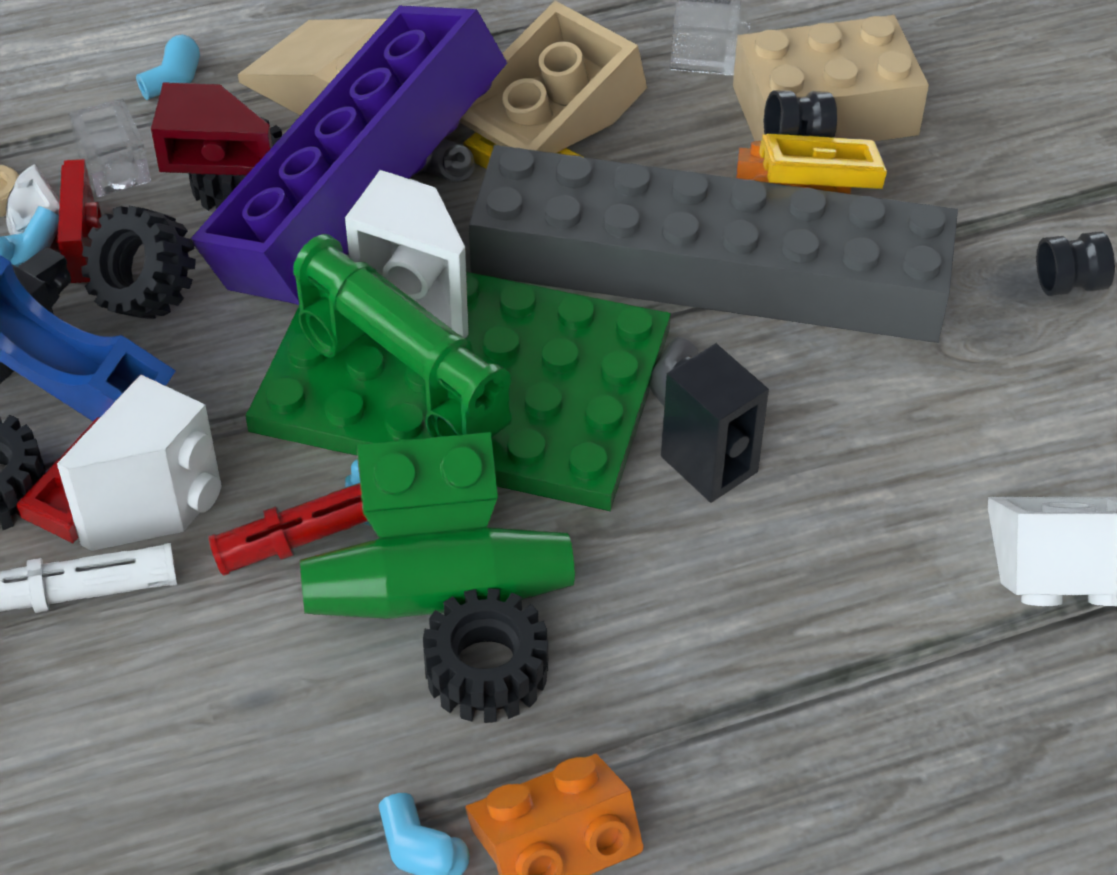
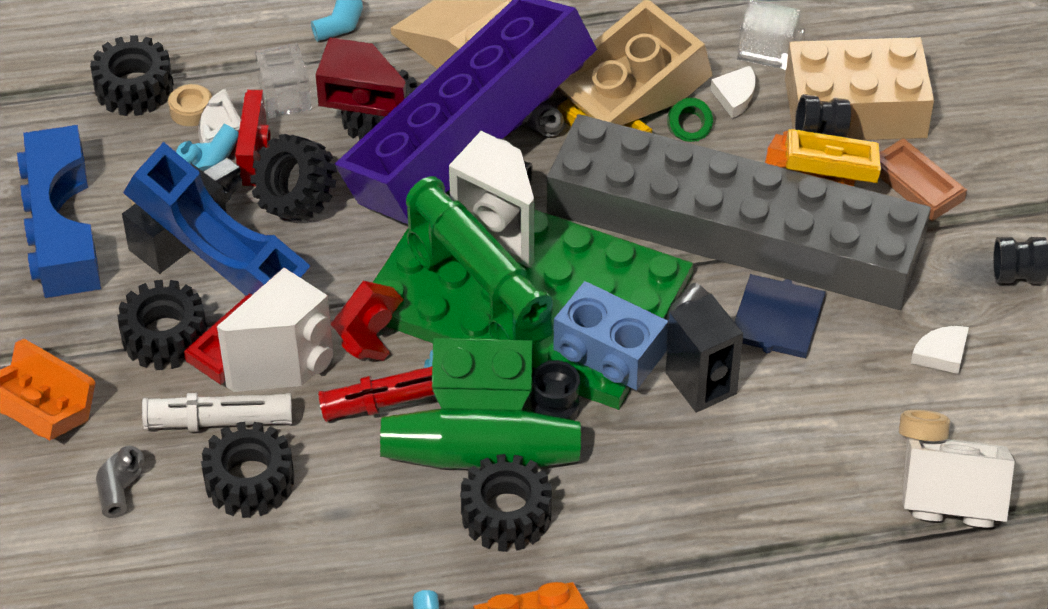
camera: 10 degrees right, 0 degrees up
none -> black tyre [201,422,295,518]
none -> red bracket [331,281,403,361]
none -> black wheel [531,360,580,421]
none -> medium blue brick [554,281,668,391]
none -> green piece [667,98,713,142]
none -> white tile [711,66,755,118]
none -> dark blue piece [734,274,826,359]
none -> nougat tile [879,138,967,221]
none -> tan tile [899,410,950,441]
none -> white tile [911,326,969,374]

